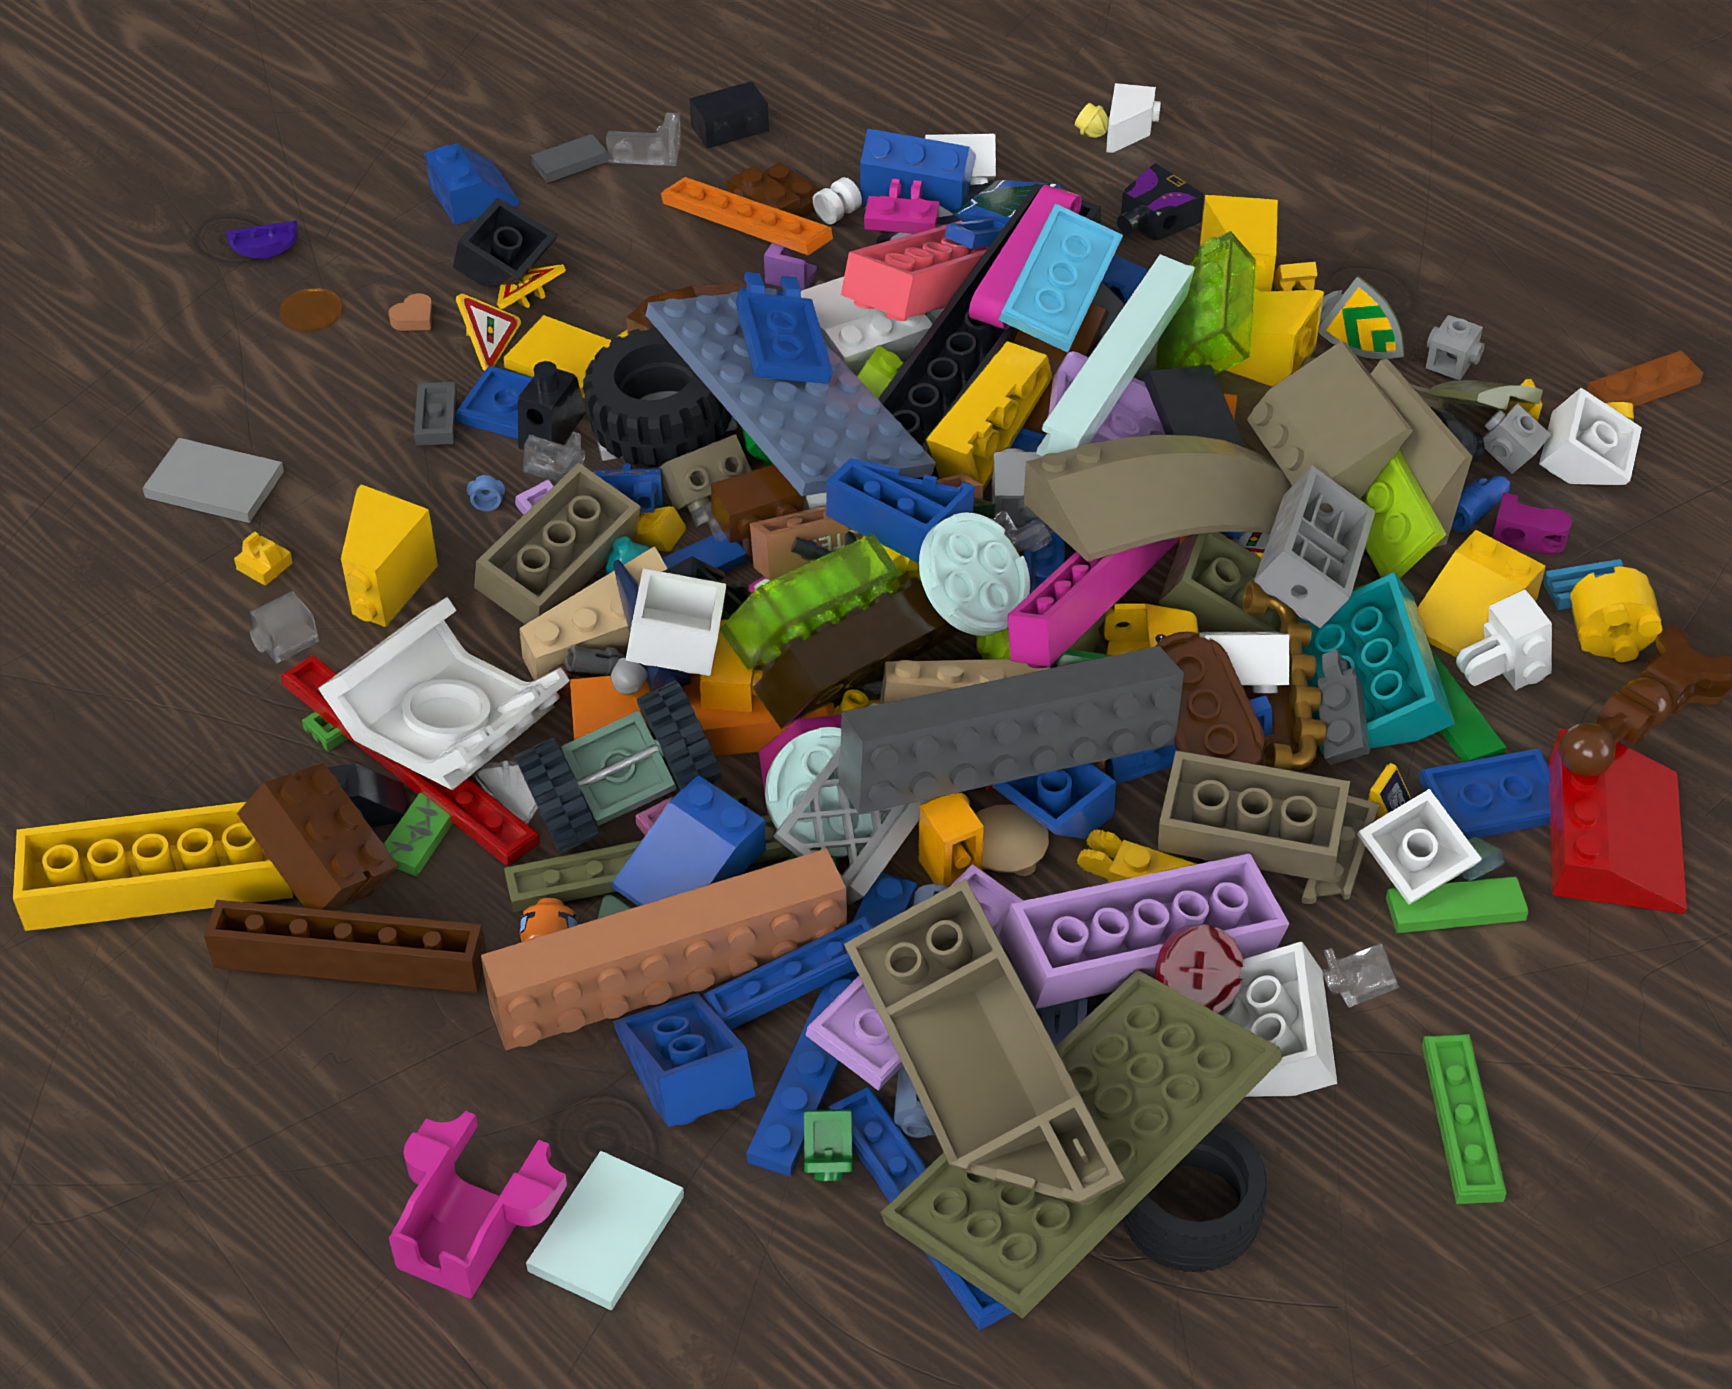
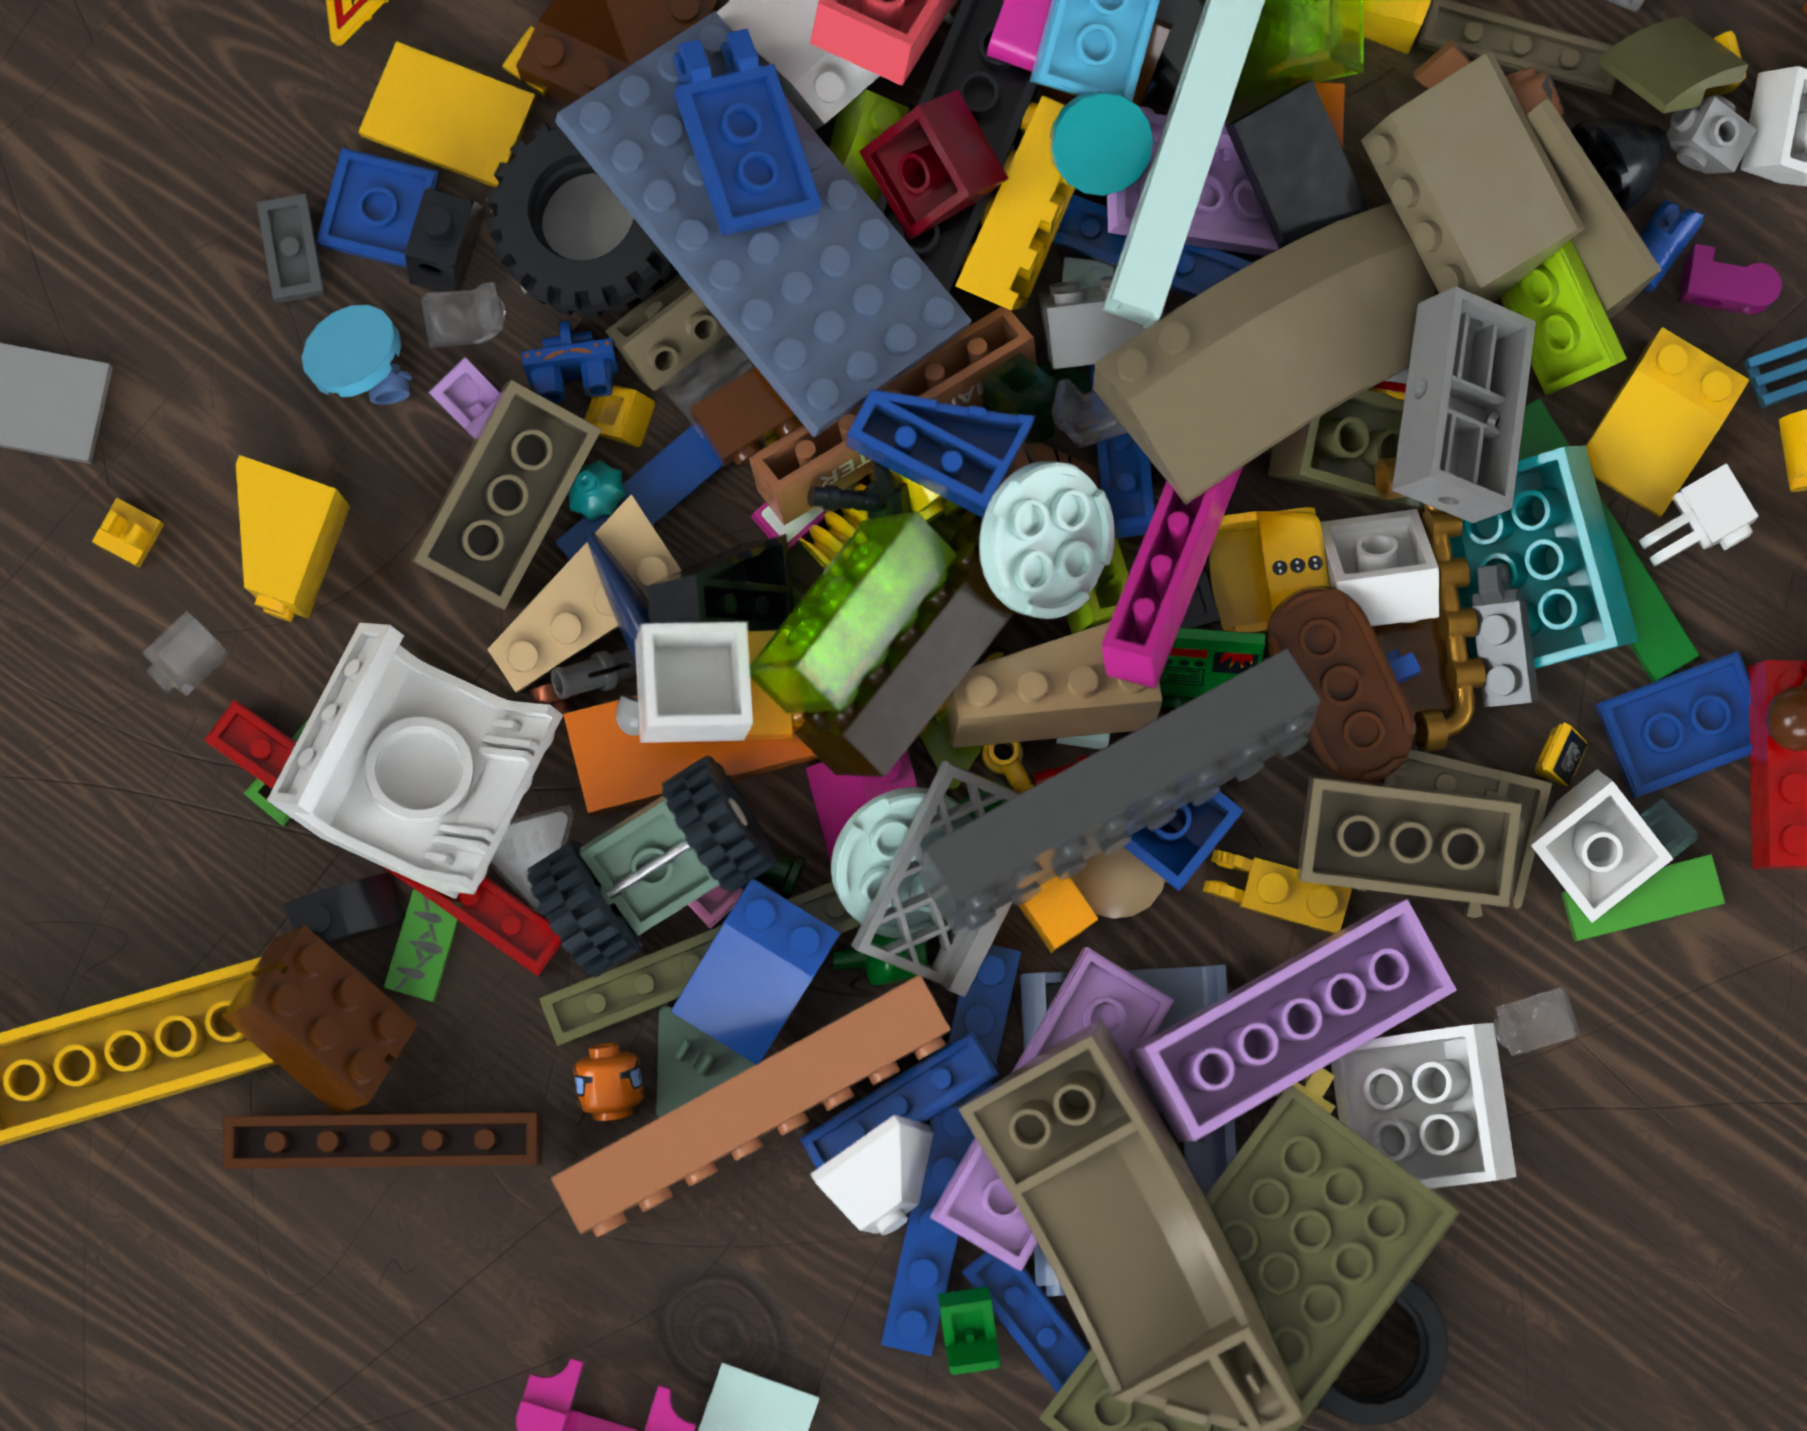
camera: 10 degrees left, 35 degrees up
clear orange piece [279,288,342,332] -> none
nougat tile [388,293,433,331] -> none
piece [456,293,521,371] -> none
blue slope [613,993,755,1127] -> none
tile [1155,924,1244,1013] -> none
bright green tile [1422,1034,1507,1204] -> none
none -> medium azure tile [302,305,401,397]
none -> white slope [811,1115,934,1235]
none -> dark red slope [859,90,1009,240]
none -> teal tile [1050,91,1153,196]

